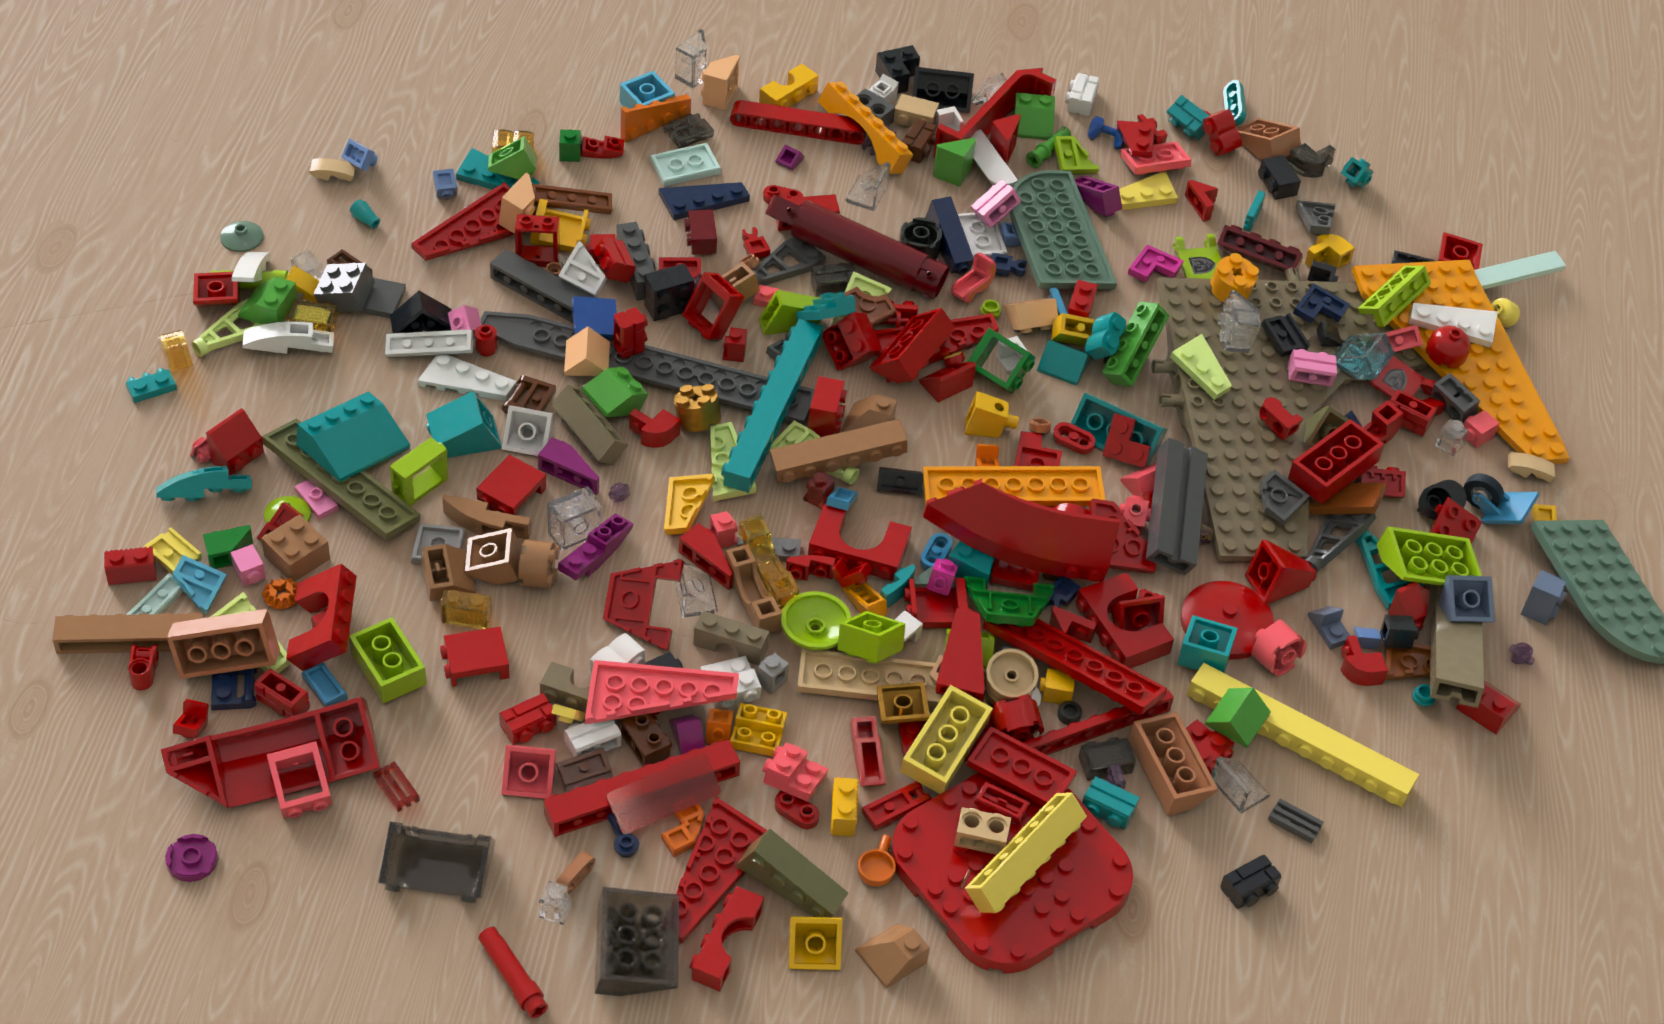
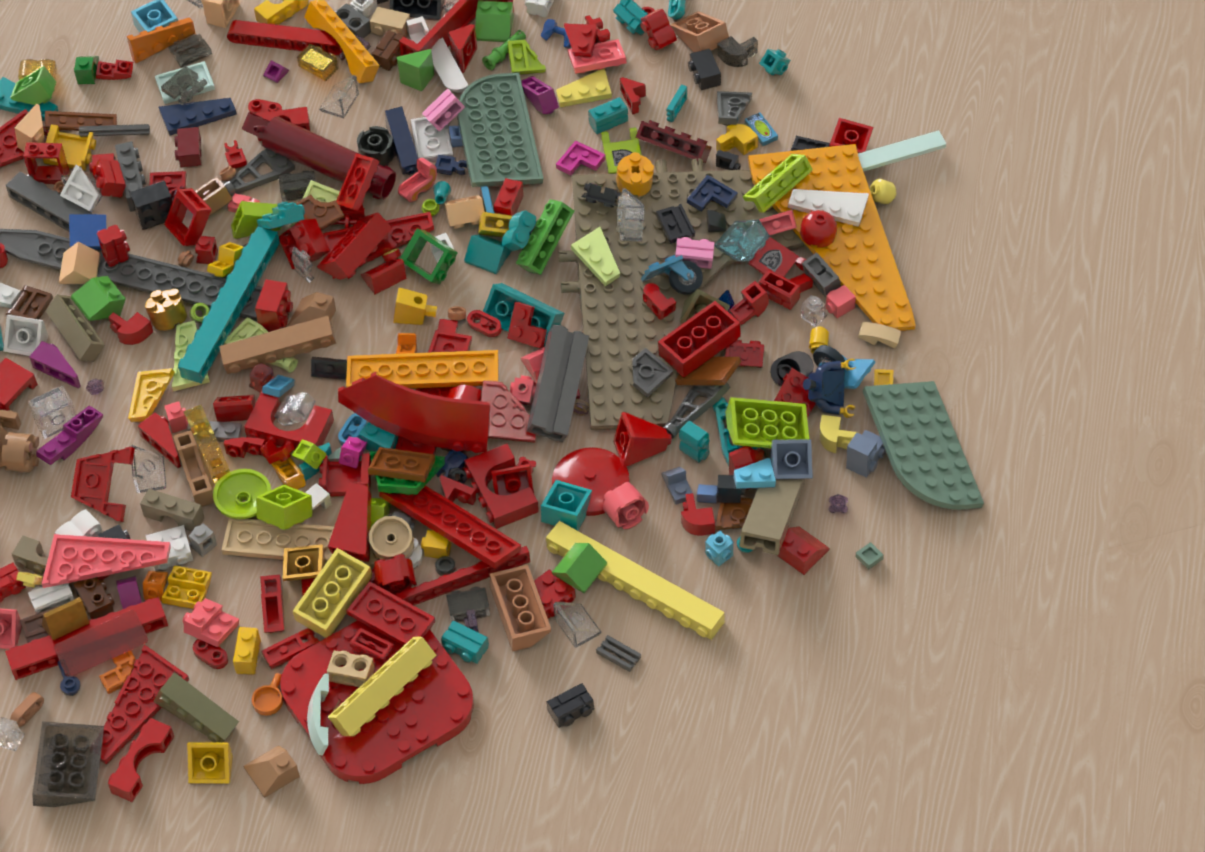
camera: 10 degrees right, 5 degrees up
none -> pearl gold slope [42,597,90,640]
none -> dark grey axle [79,124,150,137]
none -> clear smoke plate [161,66,207,105]
none -> nougat plate [178,250,194,268]
none -> lime brick [190,303,210,323]
none -> yellow brick [207,242,244,277]
none -> red slope [213,394,255,422]
none -> clear brick [274,392,316,426]
none -> clear slope [292,247,314,283]
none -> lime bracket [292,439,326,469]
none -> clear yellow brick [297,44,339,81]
none -> light aqua slope [307,674,329,755]
none -> red plate [336,153,379,211]
none -> dark orange tile [368,447,435,482]
none -> teal cone [433,181,451,204]
none -> black bush [448,467,467,484]
none -> black hinge [581,183,621,208]
none -> teal brick [588,97,628,134]
none -> plate [641,255,703,295]
none -> teal brick [679,421,710,463]
none -> medium azure brick [705,531,734,567]
none -> medium azure wing [734,458,776,489]
none -> tile [745,112,778,146]
none -> dark blue torso [803,358,856,418]
none -> yellow brick [809,326,829,354]
none -> light yellow brick [820,415,858,453]
none -> sand green plate [855,542,884,570]

